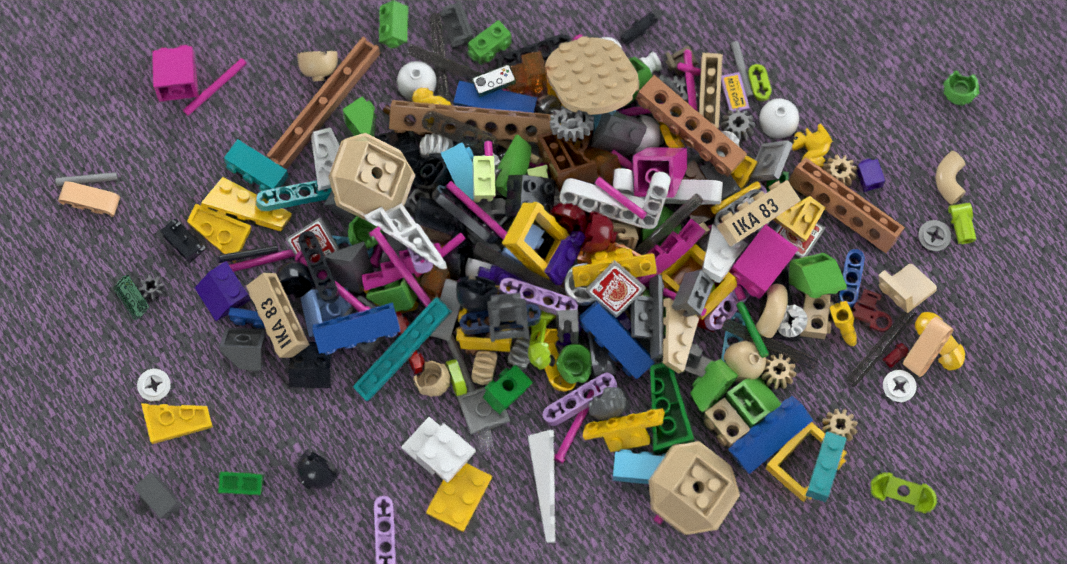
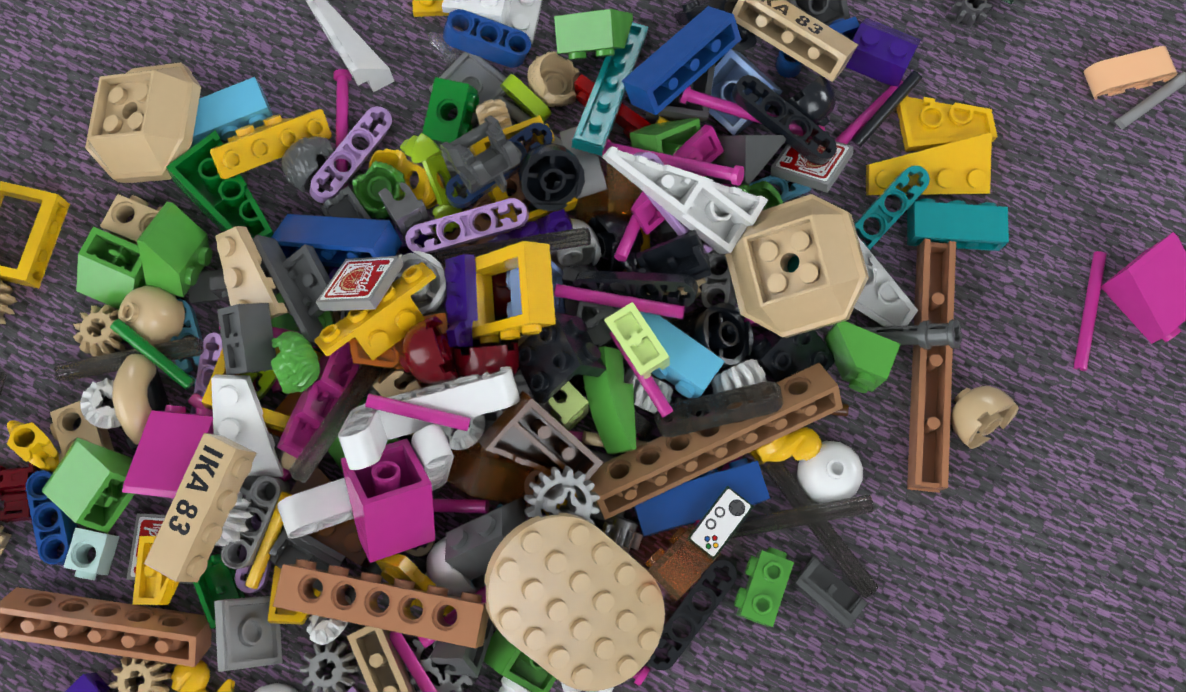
camera: 150 degrees right, 5 degrees up
black hinge [160,219,206,264] -> none
bright green brick [379,0,408,48] -> none
blue brick [728,396,813,474] -> none
none -> light aqua brick [64,528,120,580]
none -> bright green hair [271,331,320,394]
none -> blue beam [443,9,531,68]
none -> bright green slope [554,9,633,60]
none -> dark grey pin [861,319,962,349]

